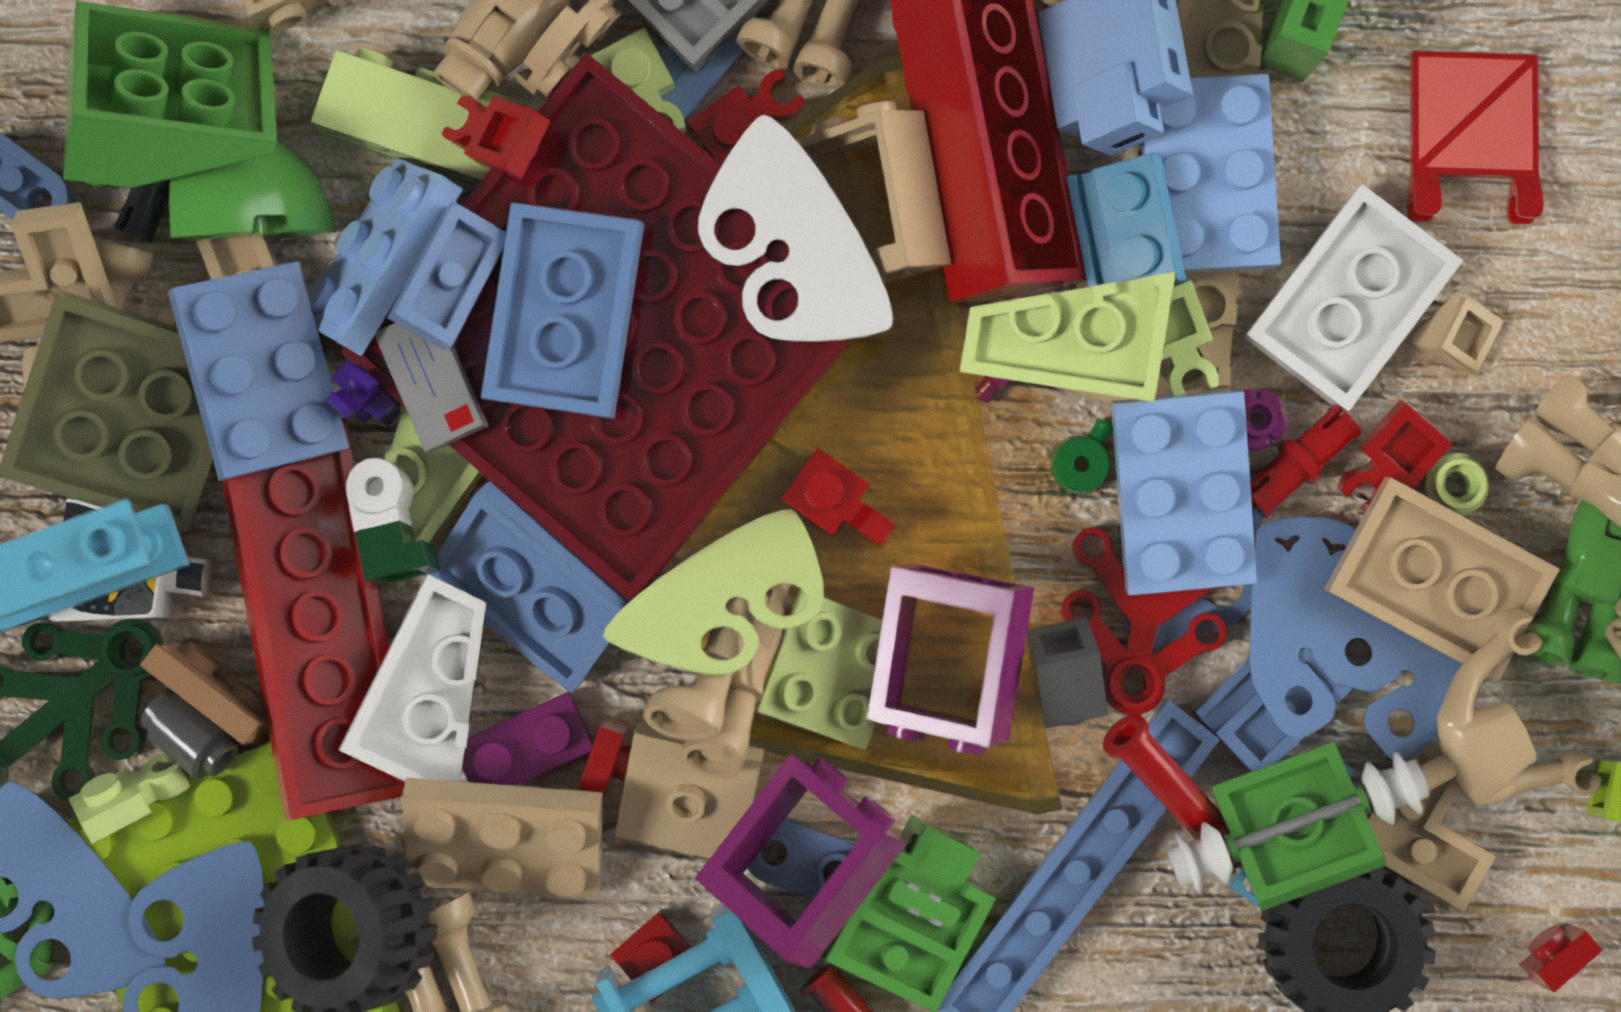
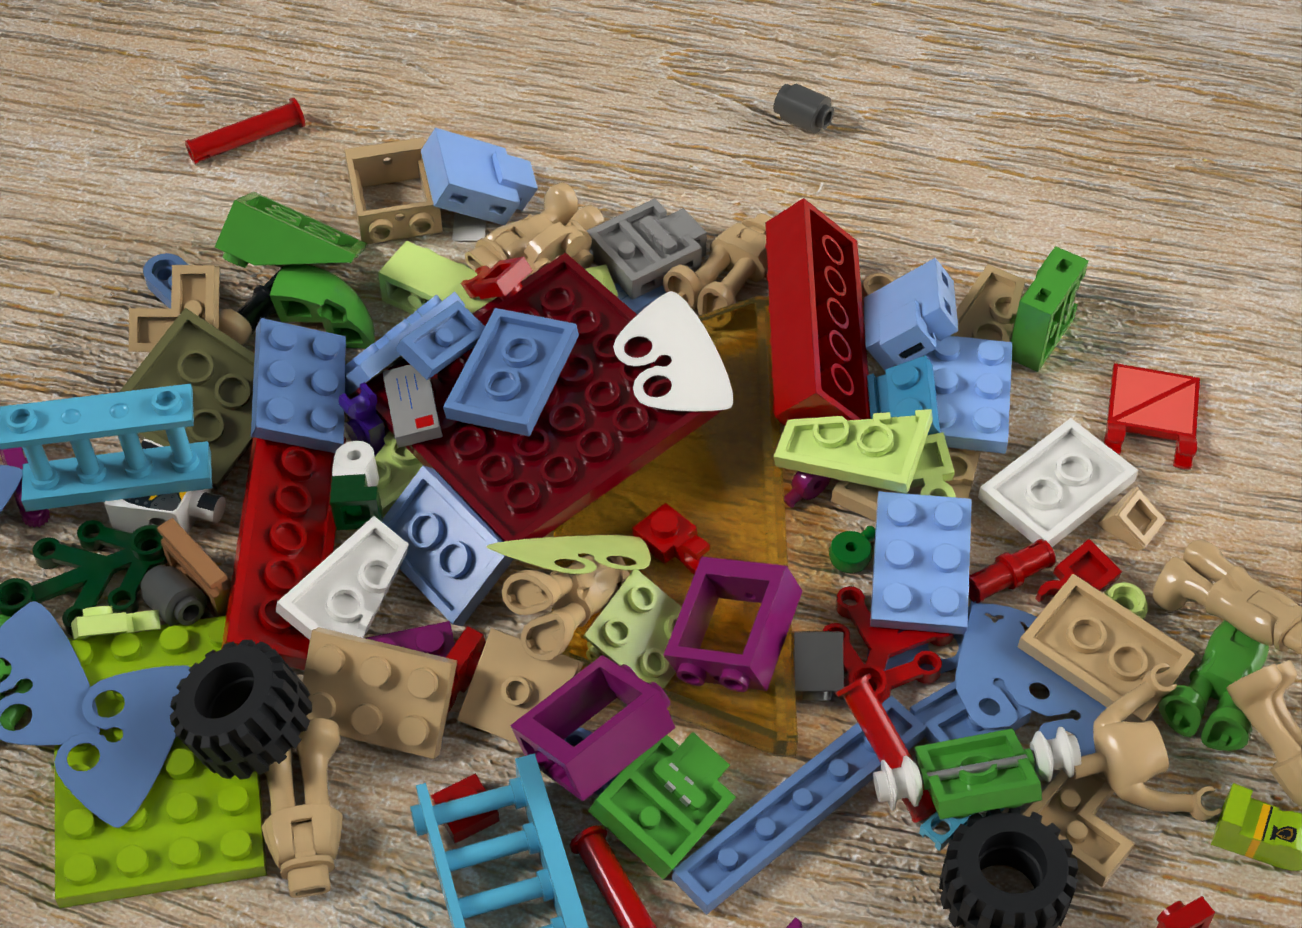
camera: 10 degrees right, 35 degrees down
tan window [796,101,951,284] -> none
magenta plate [1242,389,1287,451] -> none

